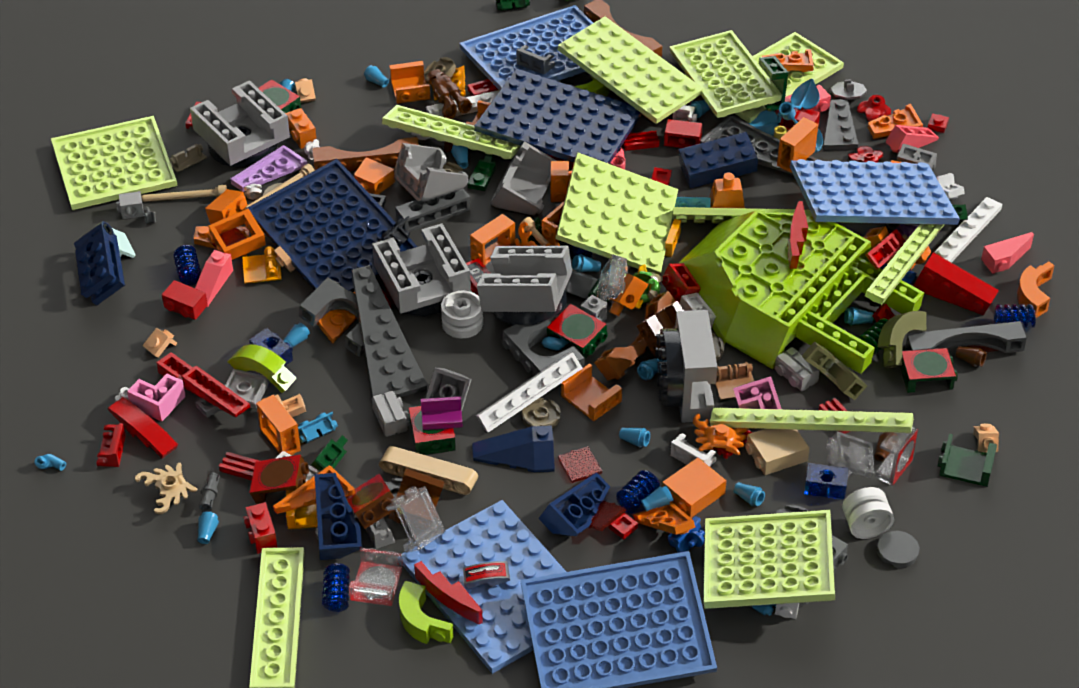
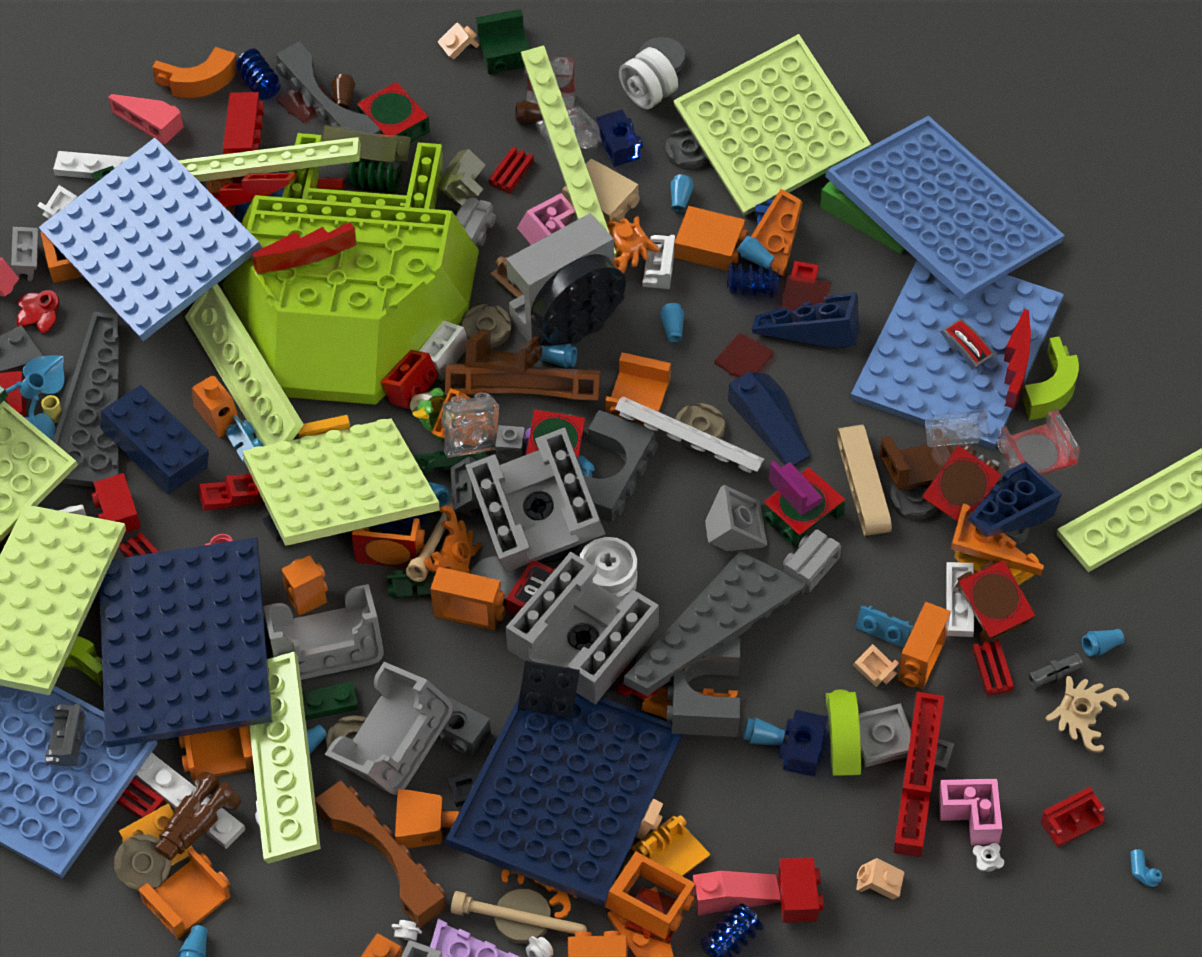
camera: 120 degrees left, 10 degrees up
red slope [108,397,178,459] -> none
red brick [243,502,278,554] -> none
dark green hinge [311,435,348,472] -> none
clear blue piece [322,563,350,612] -> none
orange brick [777,117,818,173] -> none

